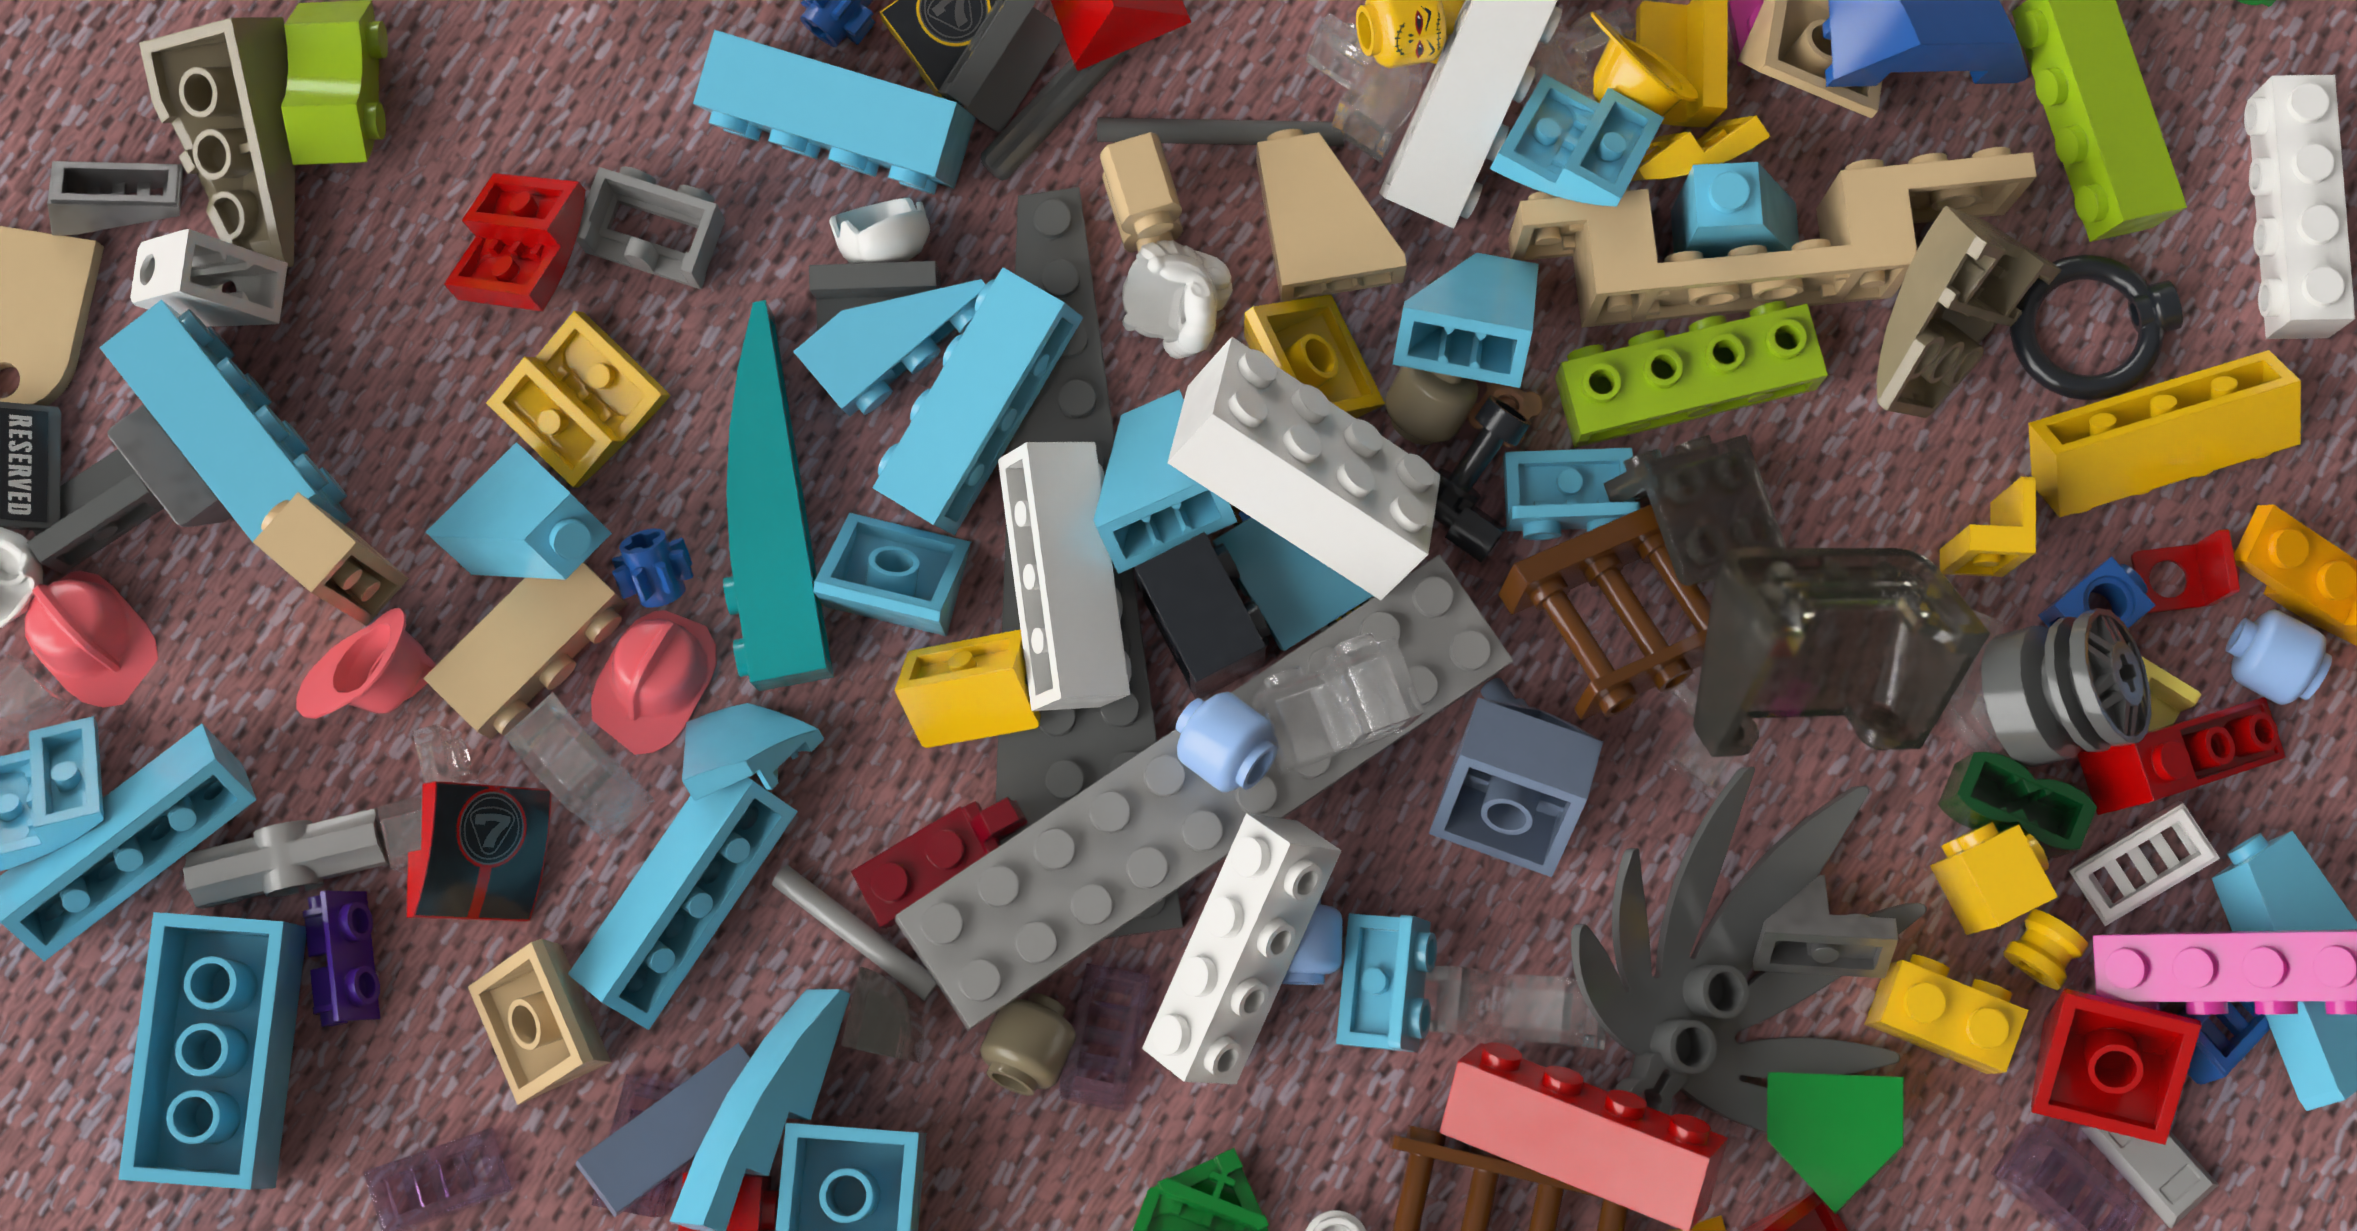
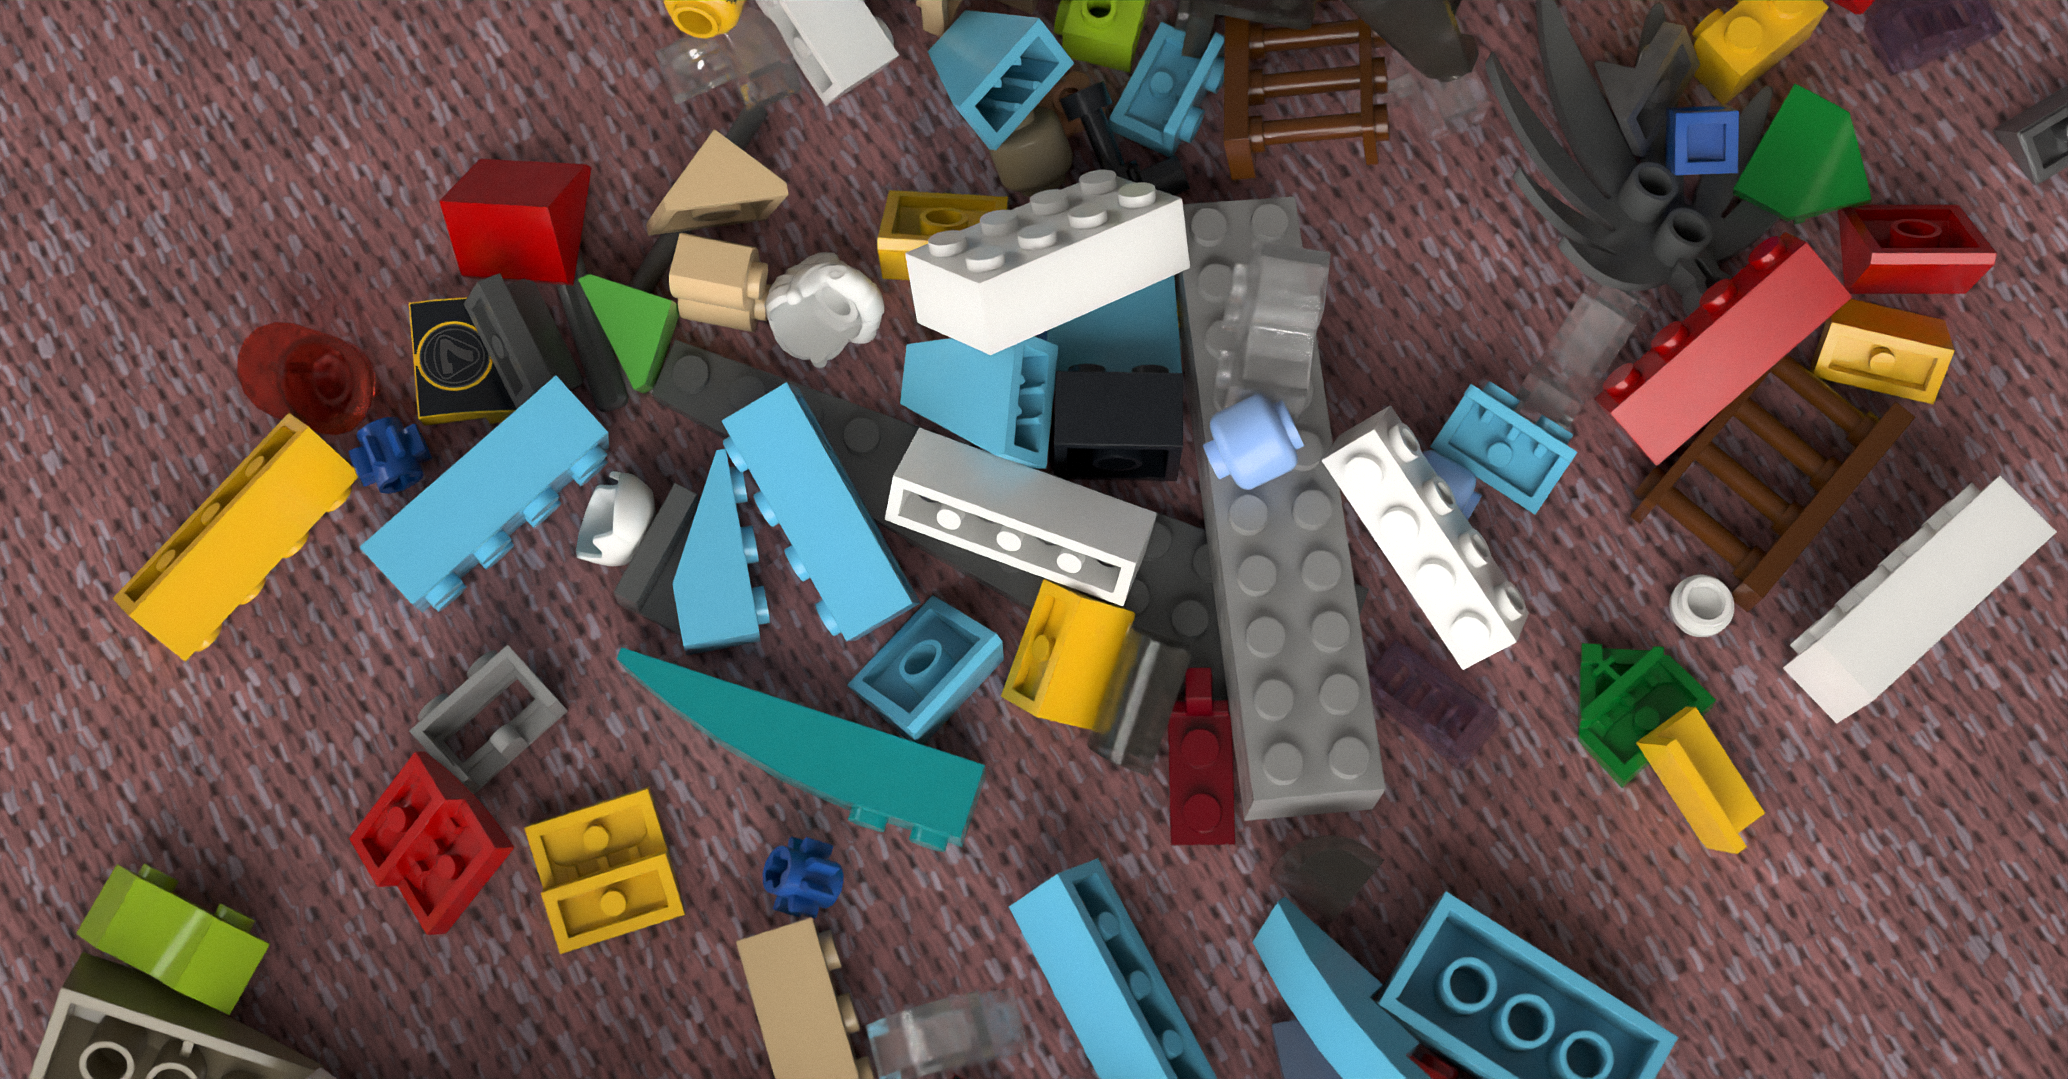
camera: 65 degrees left, 5 degrees down
medium azure slope [426,442,612,580] -> none
coral piece [591,610,717,755] -> none
medium azure slope [682,703,824,801] -> none
light grey bar [772,865,938,1001] -> none
dark tan head [980,993,1077,1096] -> none
tan slope [1256,129,1407,302] -> none
sand blue piece [1429,678,1603,877] -> none
none -> bright green slope [578,274,679,394]
none -> tan slope [646,129,789,236]
none -> clear smoke brick [1087,624,1192,776]
none -> blue brick [1665,105,1739,175]

